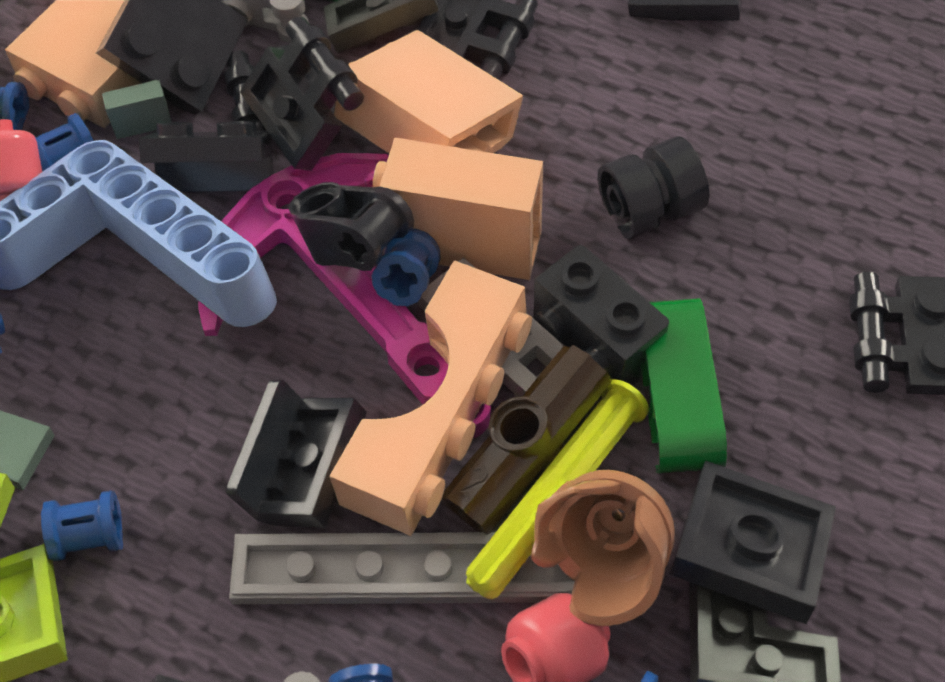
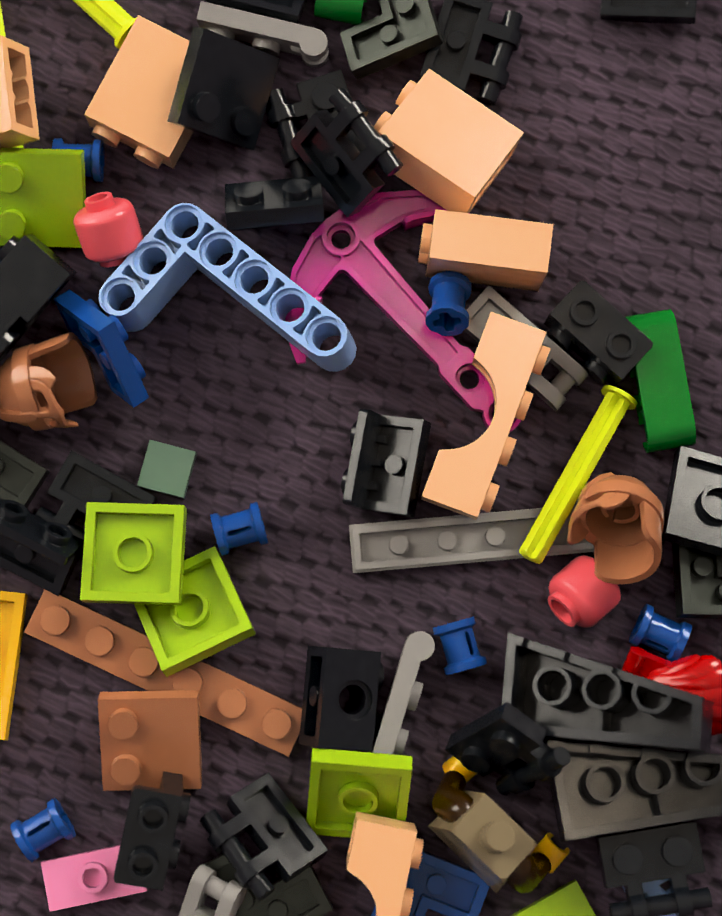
camera: 10 degrees left, 25 degrees up
blue bush [35,113,93,171] -> none
sand green tile [102,80,172,139] -> none
black piece [288,182,415,271] -> none
dark brown piece [441,345,611,535] -> none
black wheel [597,136,710,239] -> none

